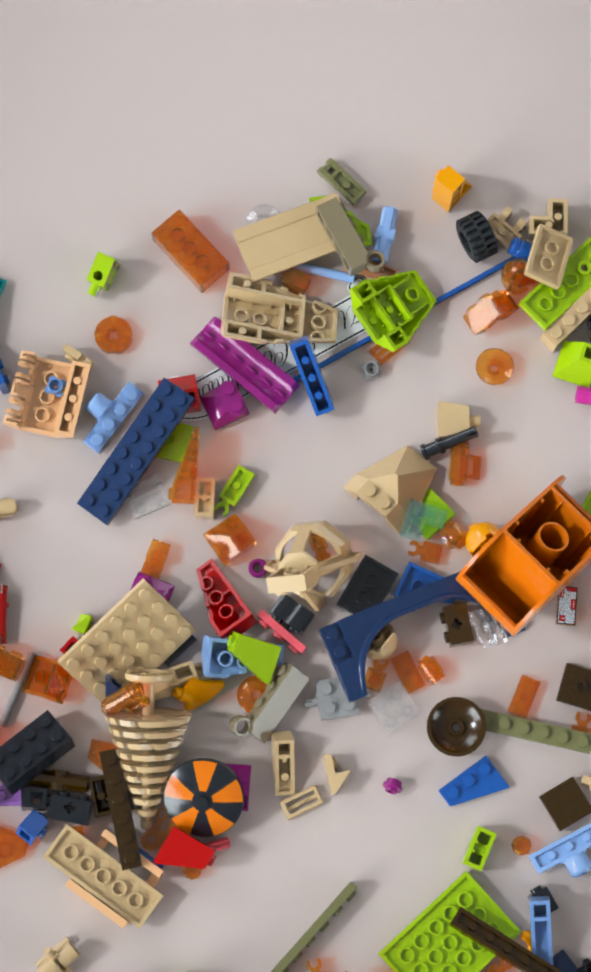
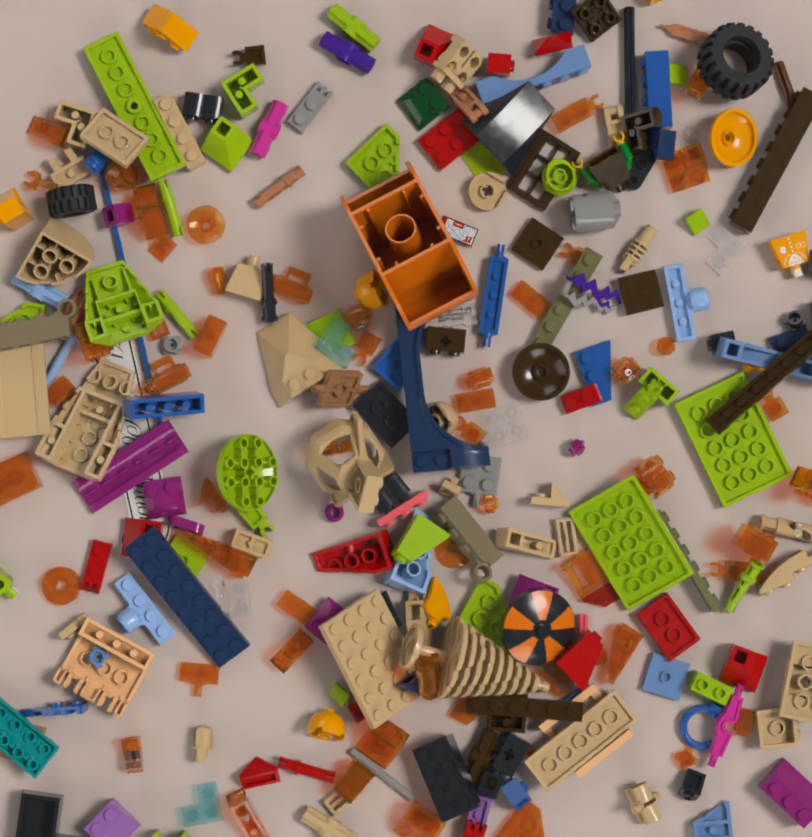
camera: 75 degrees left, 10 degrees up
clear orange slope [203,513,256,566] -> none
none -> tan brick [15,217,95,286]
none -> clear orange bar [24,170,59,191]
none -> clear orange slope [26,115,70,148]
none -> clear orange slope [73,321,114,363]
none -> red hinge [80,539,113,594]
none -> magenta brick [102,203,135,228]
none -> clear orange piece [141,354,191,395]
none -> clear orange slope [148,233,177,262]
none -> lime pin [154,289,200,341]
none -> lime pin [156,179,185,237]
none -> magenta beam [168,515,205,536]
none -> clear orange plate [179,662,220,697]
none -> clear orange brick [193,314,228,358]
none -> clear orange slope [198,477,230,513]
none -> clear orange cone [207,266,226,295]
none -> lime bracket [216,434,278,511]
none -> nougat pin [253,165,306,208]
none -> clear orange slope [270,628,314,674]
none -> light orange cylinder [306,708,346,741]
none -> medium nougat plate [311,370,368,407]
none -> tan tile [438,476,462,499]
none -> lime plate [459,576,507,652]
none -> blue plate [479,244,509,347]
none -> clear orange plate [480,495,499,514]
none -> piece [558,273,621,314]
none -> red plate [560,383,603,414]
none -> clear orange plate [560,547,609,598]
none -> lime plate [568,473,695,611]
none -> clear red tile [581,581,620,607]
none -> clear orange slope [608,622,644,685]
none -> clear orange head [611,356,640,385]
none -> lime plate [623,379,664,420]
none -> clear orange brick [632,455,676,500]
none -> red tile [635,592,701,662]
none -> medium blue plate [641,652,690,701]

